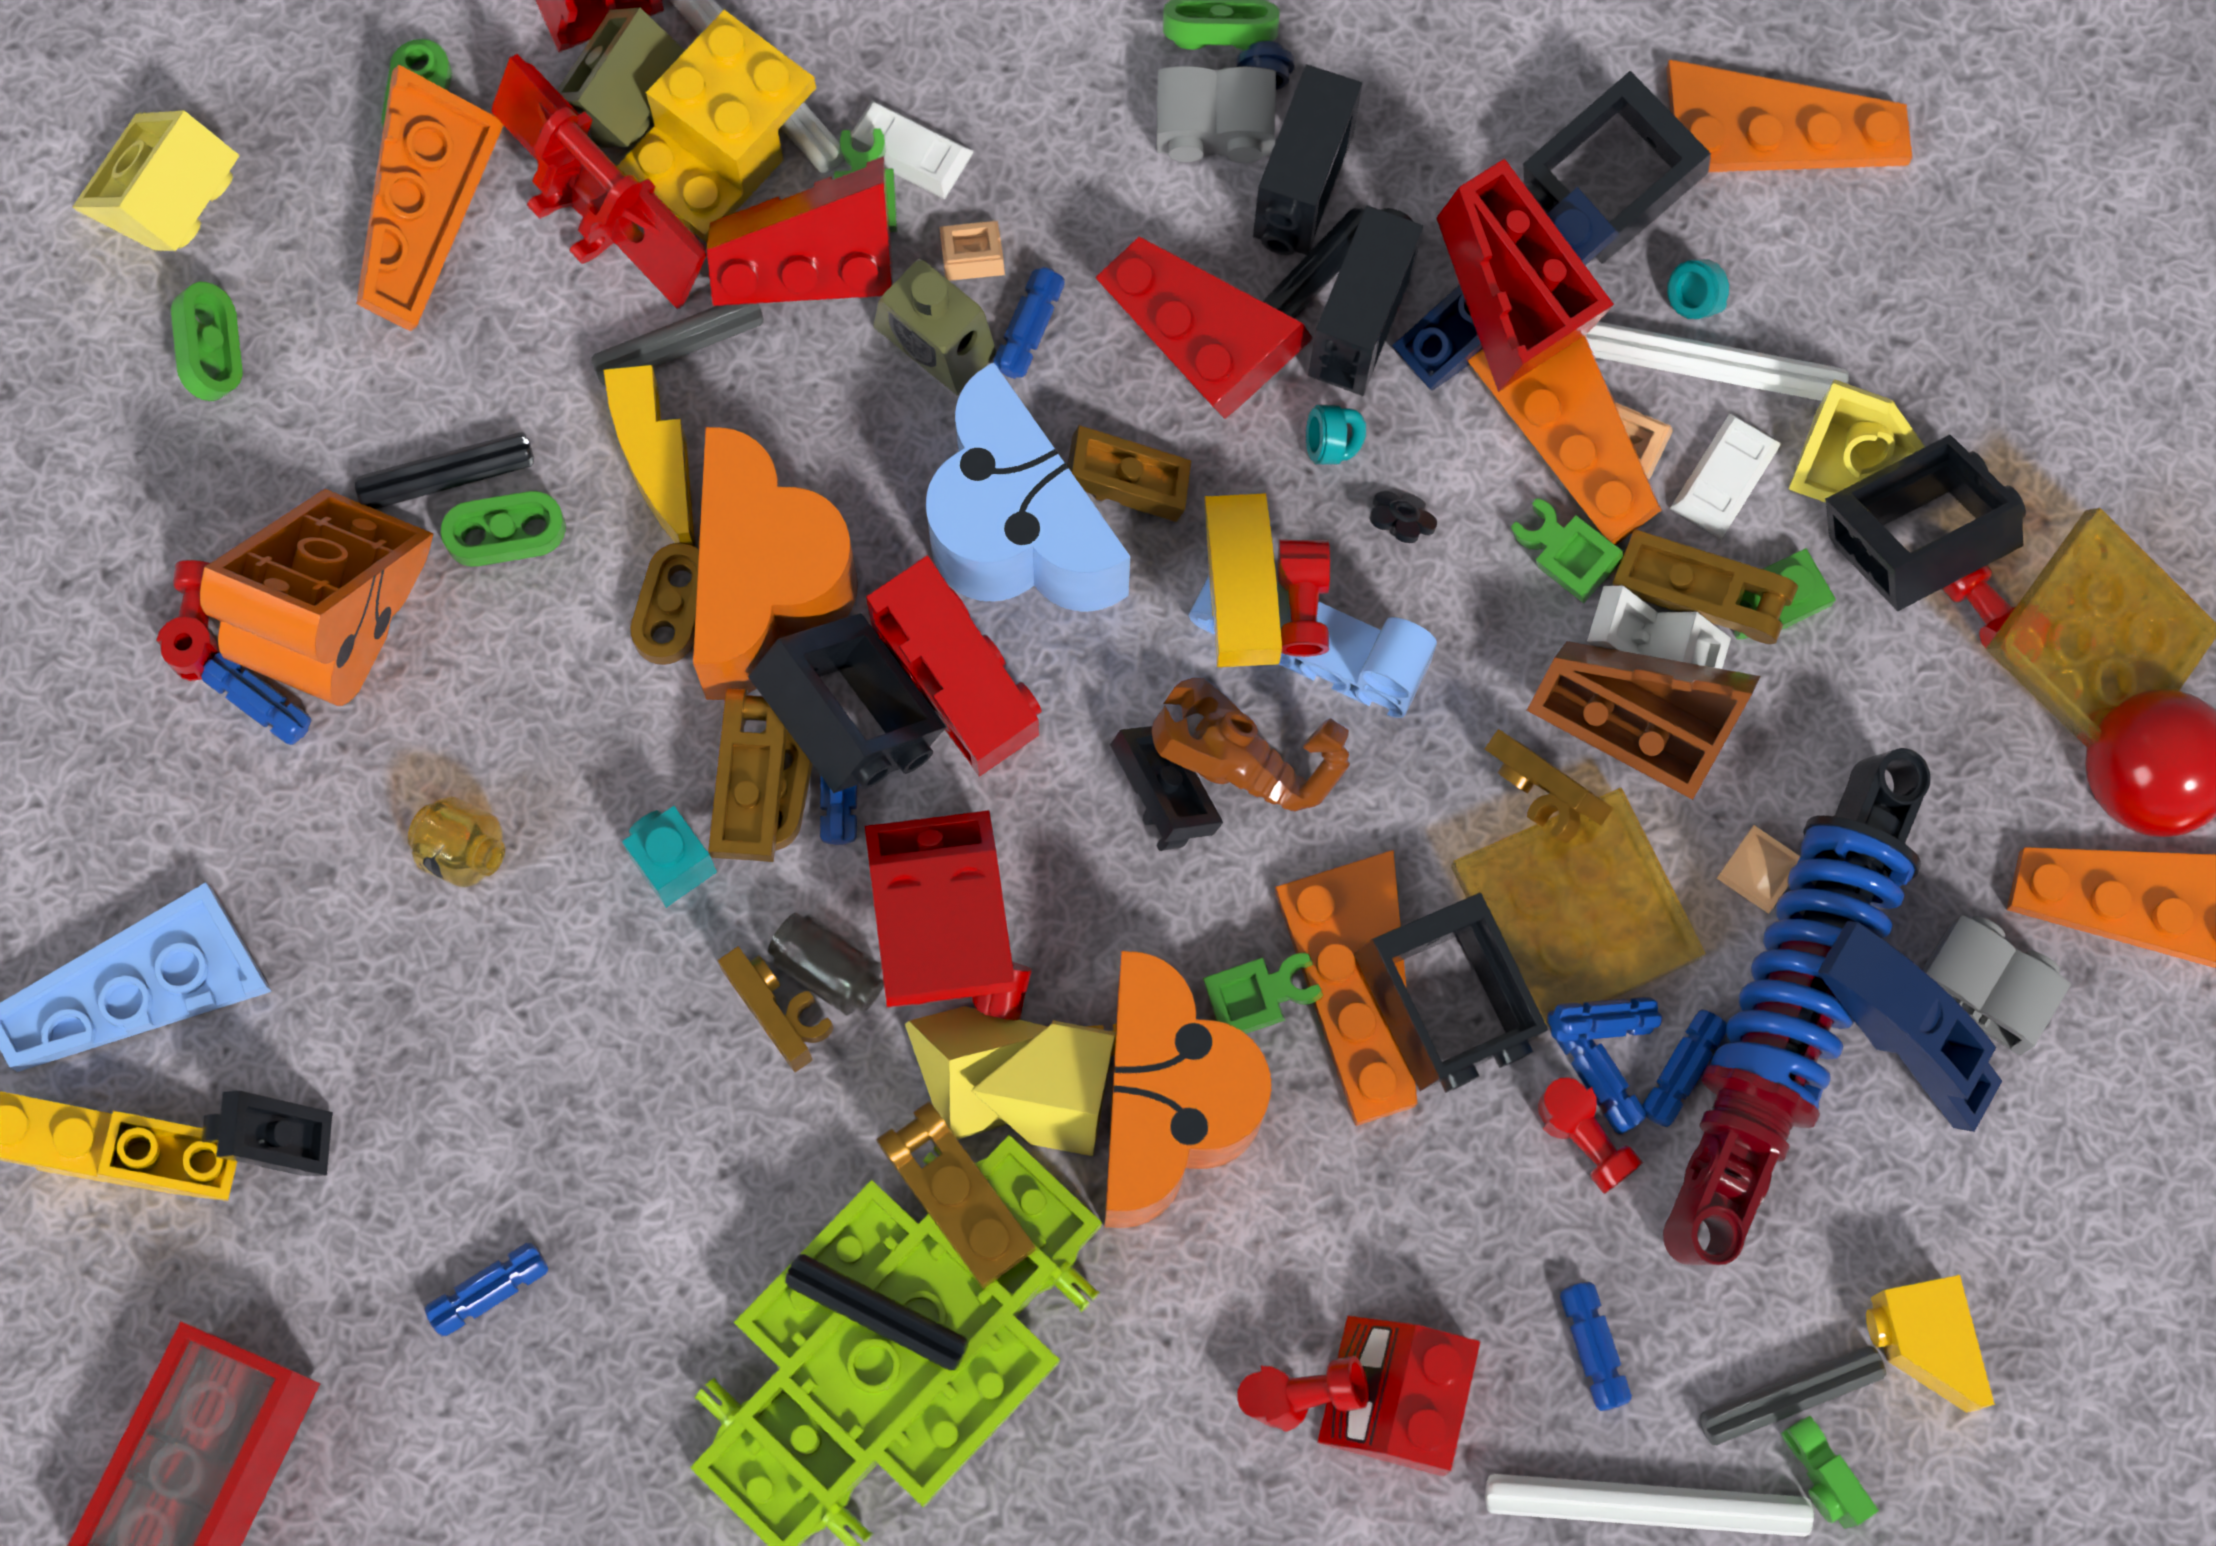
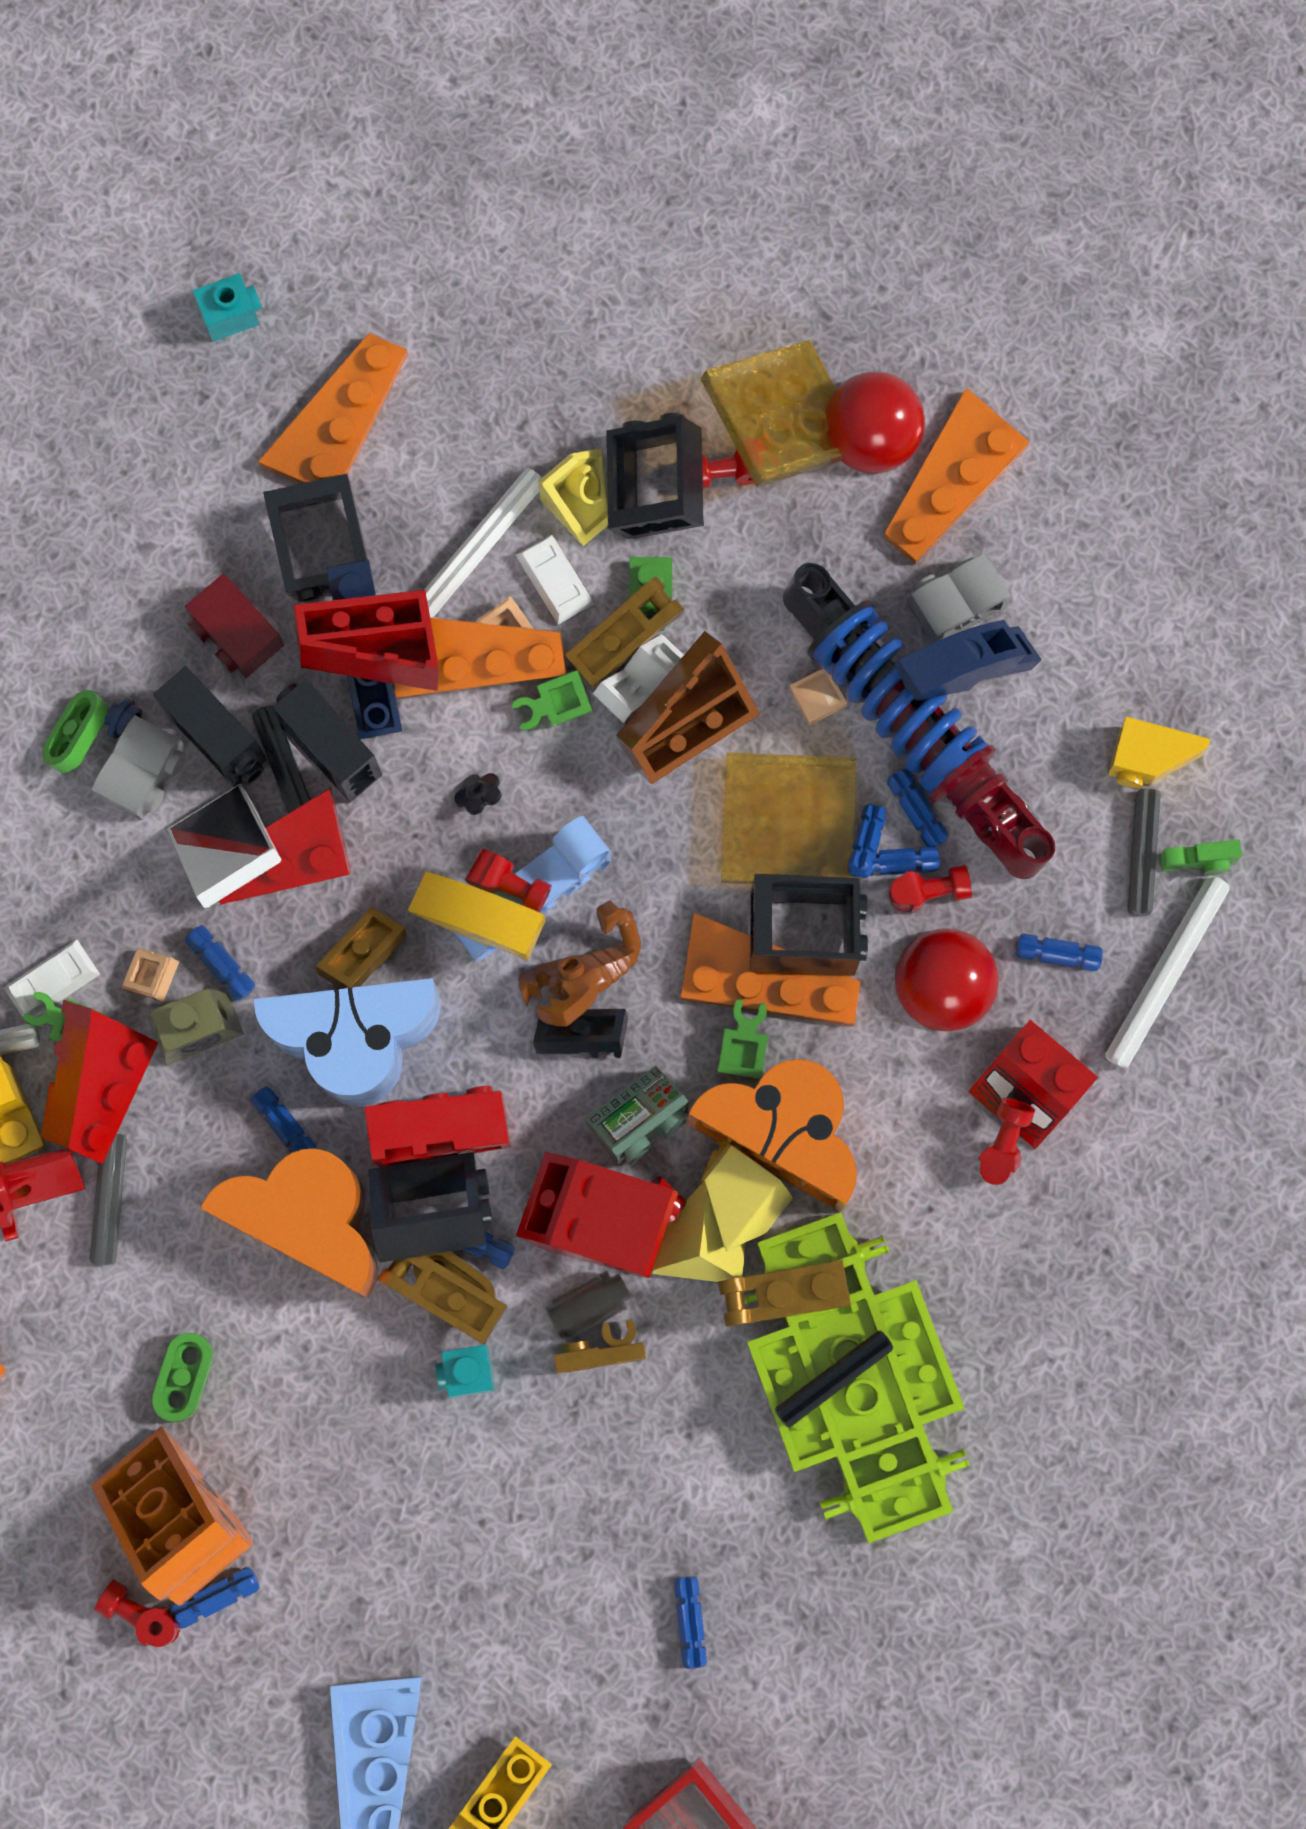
camera: 60 degrees left, 5 degrees up
black plate [201,1090,333,1176] -> none
black axle [354,432,534,509] -> none
clear yellow head [408,796,505,888] -> none
yellow slope [603,365,695,547] -> none
pearl gold plate [630,543,699,665] -> none
teal tile [1306,405,1366,465] -> none
pearl gold plate [1484,729,1614,844] -> none
teal tile [1667,259,1729,319] -> none
none -> tile [167,783,281,908]
none -> dark red brick [184,573,285,678]
none -> blue axle [250,1086,318,1153]
none -> sand green slope [585,1065,689,1166]
none -> red piece [895,928,999,1031]

